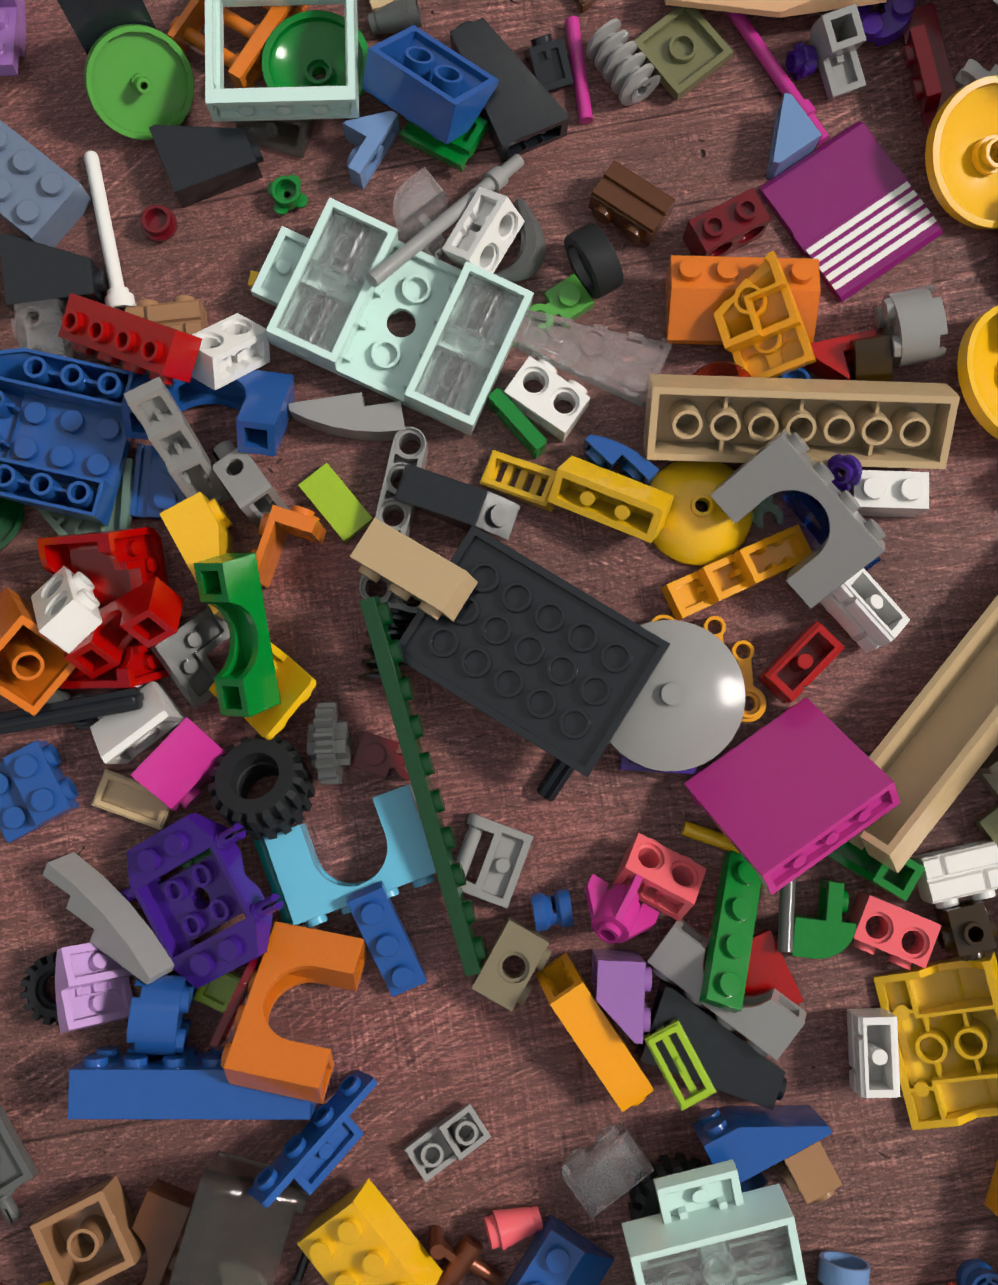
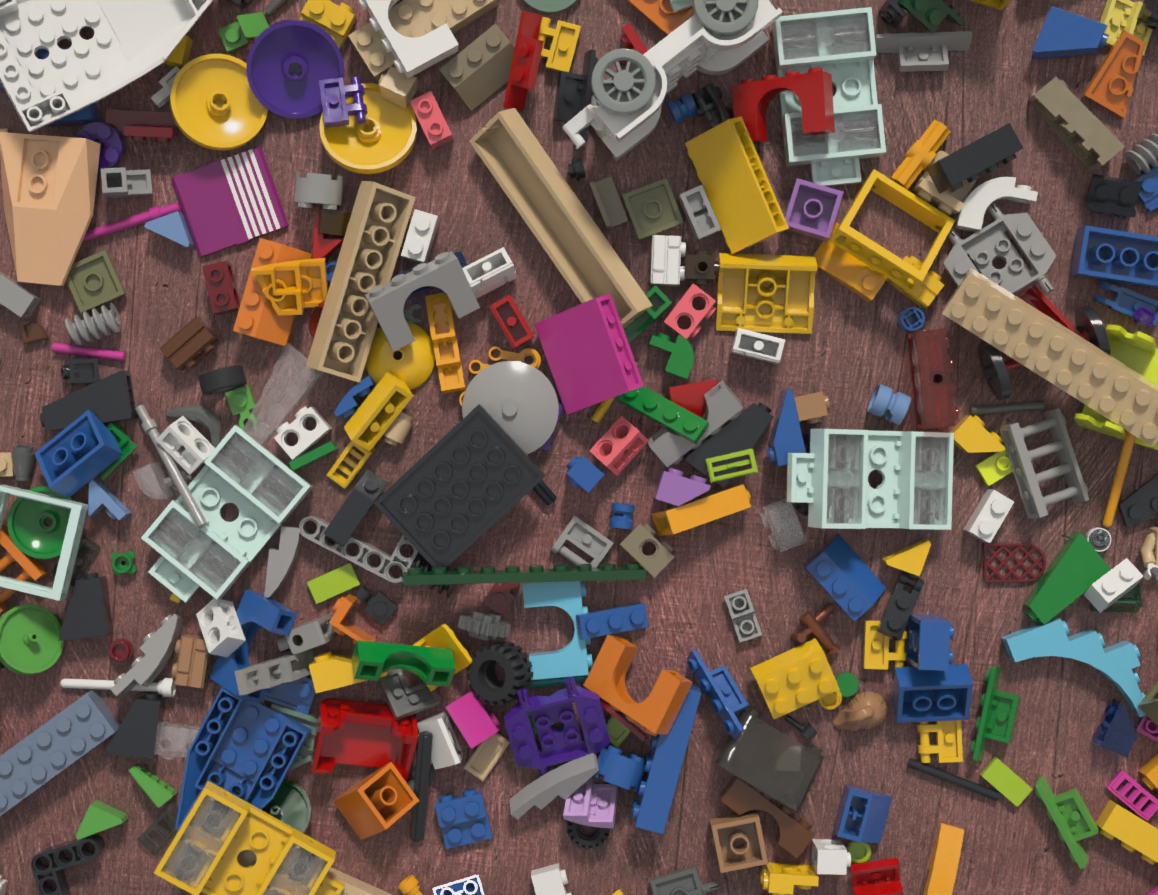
camera: 80 degrees left, 5 degrees up
white brick [31,566,103,654] -> none
red brick [58,293,202,385] -> none
red arch [63,576,184,680] -> none
tan brick [350,518,478,621] -> none
coral cone [484,1205,543,1251] -> none
dark pink brick [585,874,659,944] -> none
dark grey bar [777,878,796,953] -> none
dark purple plate [786,42,818,80] -> none
dark purple plate [828,454,862,491] -> none
none -> light grey slope [110,614,184,698]
none -> black plate [355,585,398,625]
none -> tan brick [383,412,413,447]
none -> blue brick [566,455,605,493]

